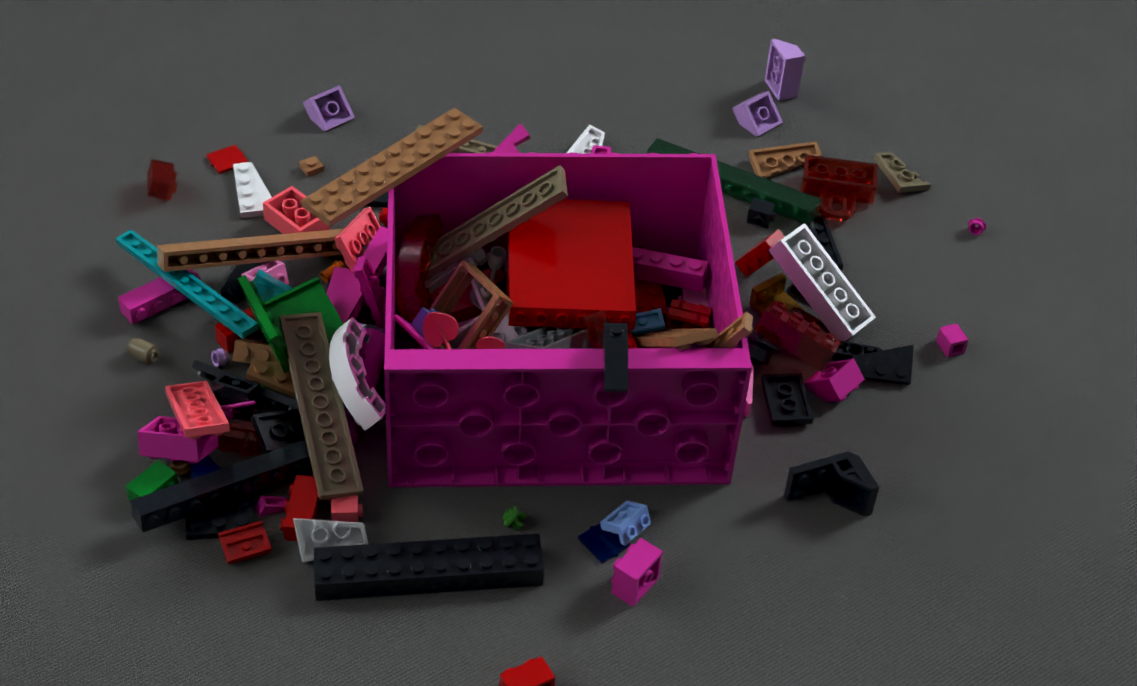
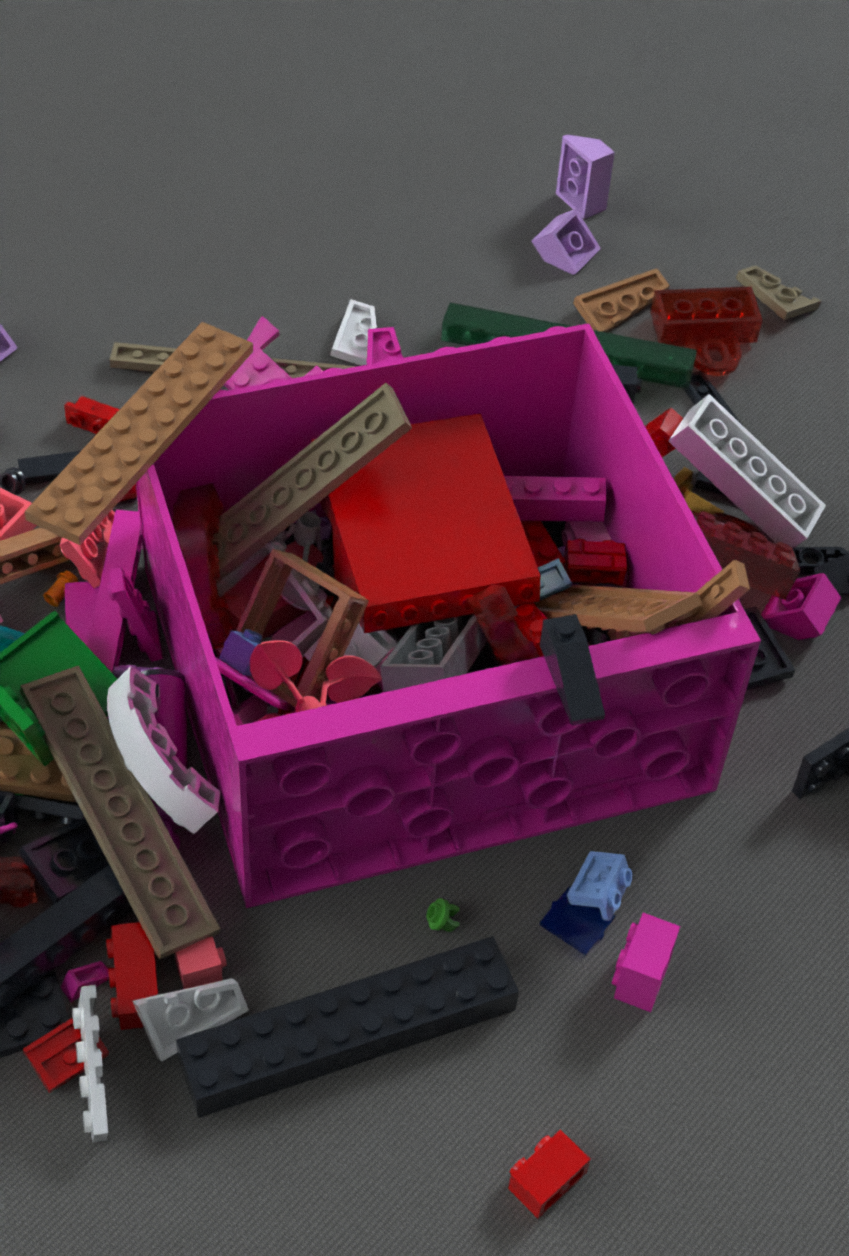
camera: 15 degrees left, 5 degrees up
none -> white wing [73,985,108,1142]

